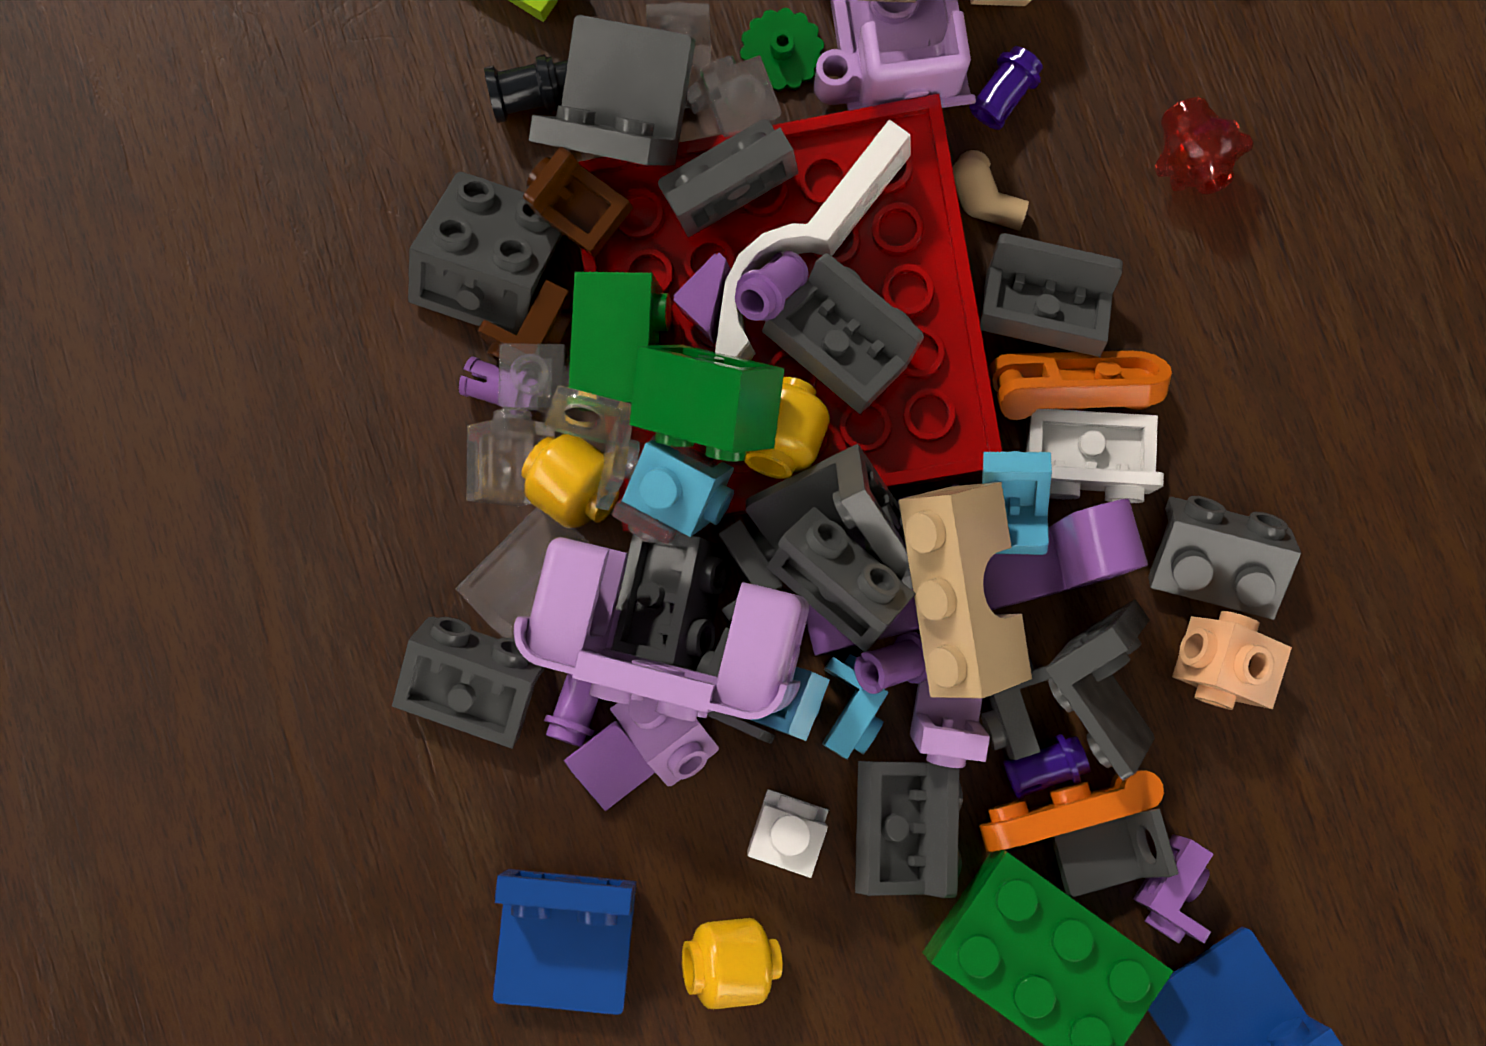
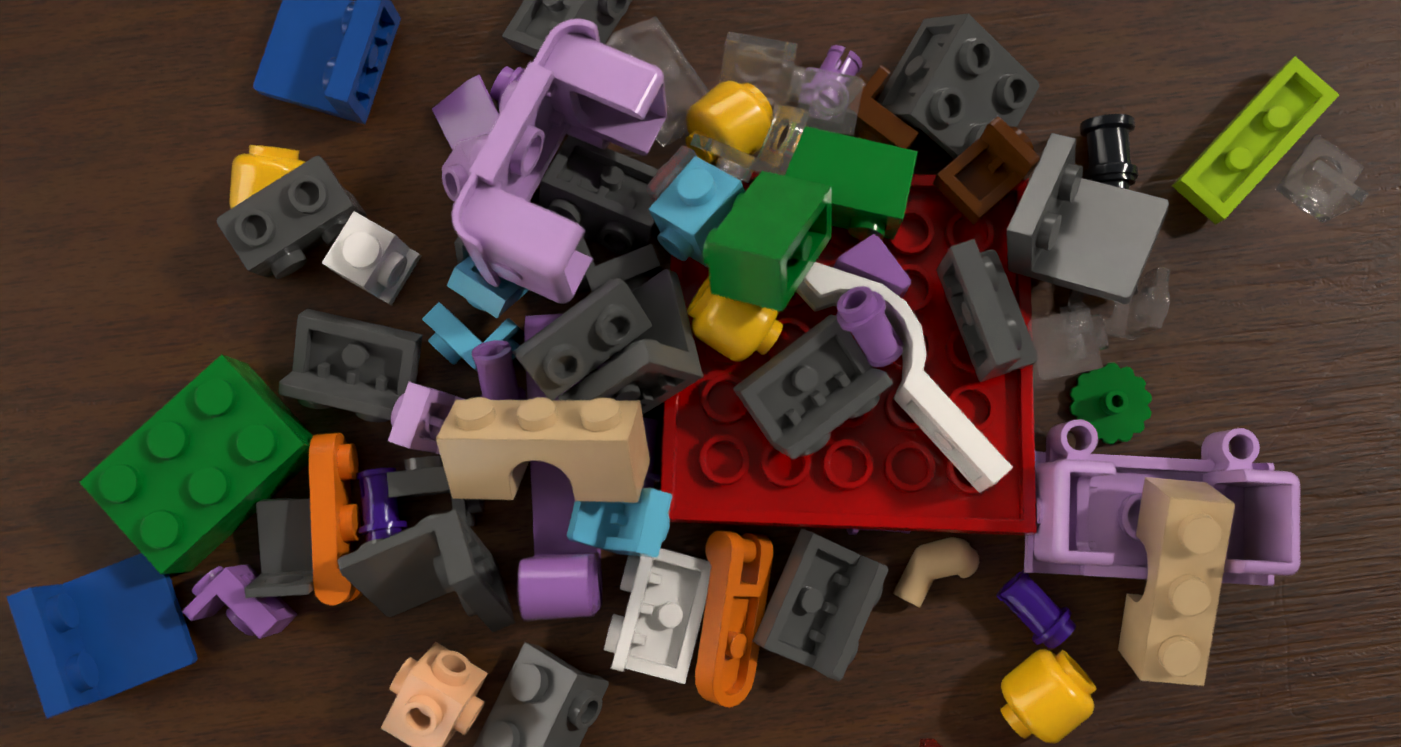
camera: 100 degrees right, 0 degrees up
none -> dark grey bracket [216,156,367,279]
none -> yellow head [1000,649,1097,744]

